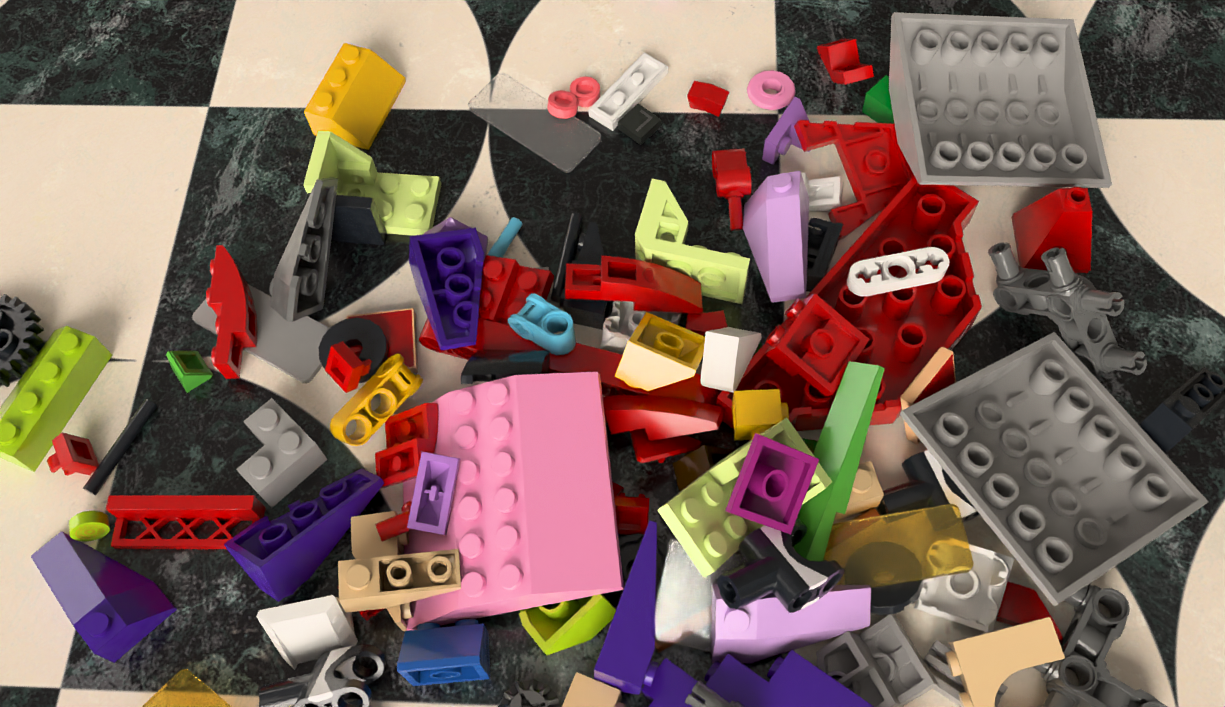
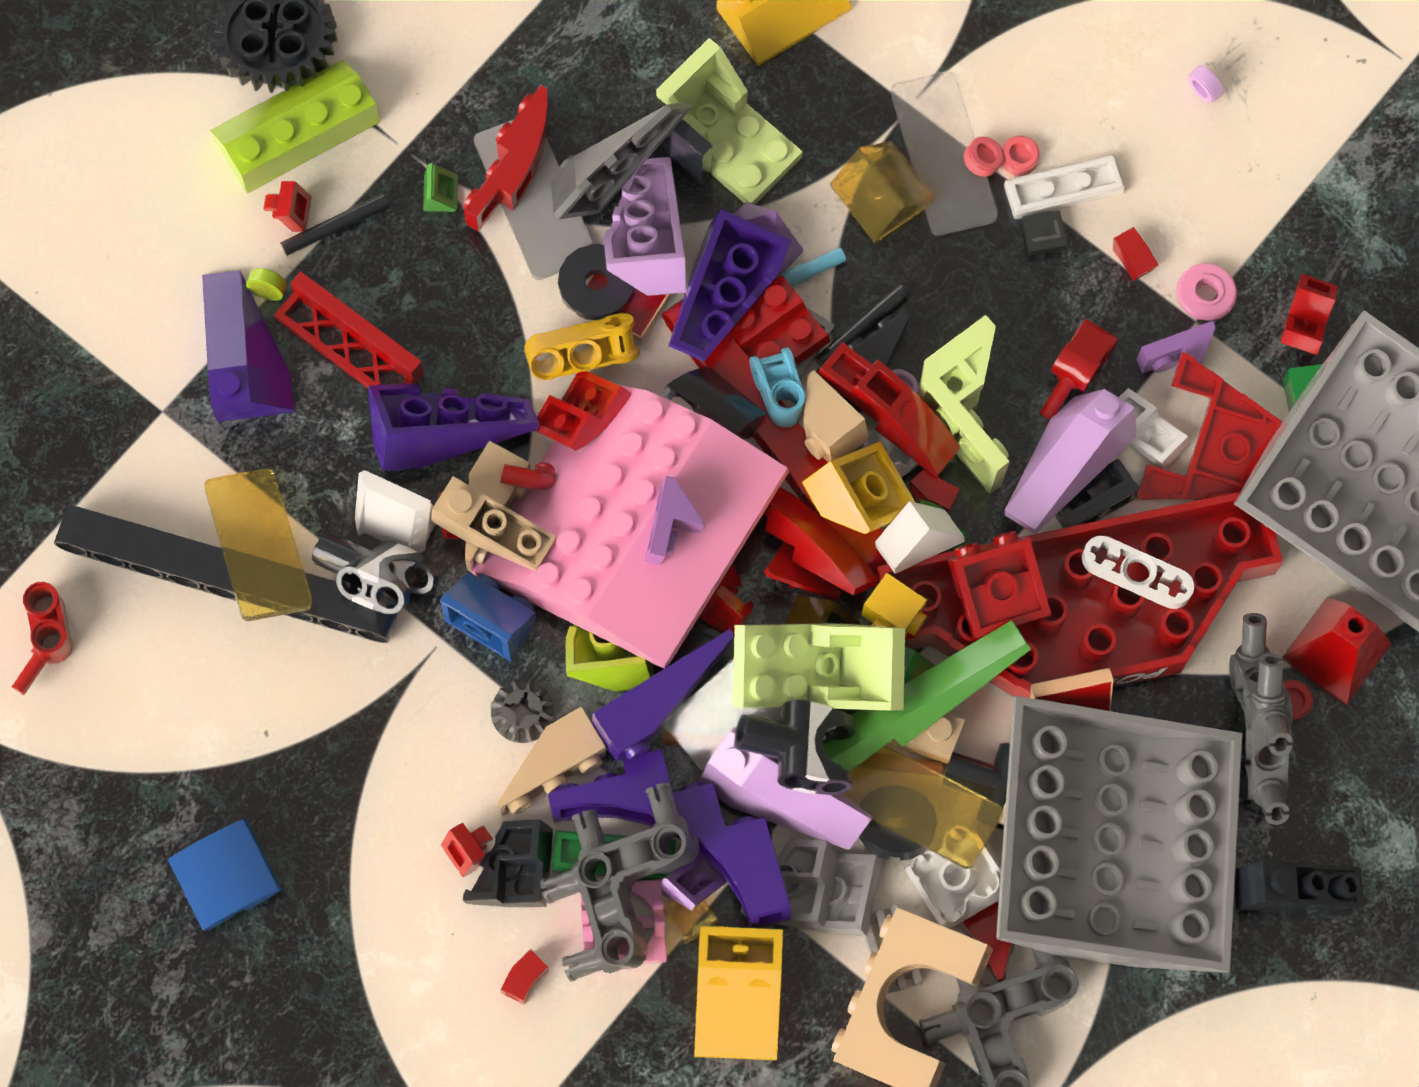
camera: 30 degrees right, 10 degrees up
light grey brick [236,398,328,508] -> none
red tile [325,341,372,393] -> none
medium lavender slope [407,452,460,535] -> none
magenta slope [725,433,819,535] -> none
none -> lavender wedge [604,157,686,296]
none -> medium lavender slope [644,476,705,565]
none -> tan slope [803,370,869,463]
none -> clear yellow slope [830,141,936,243]

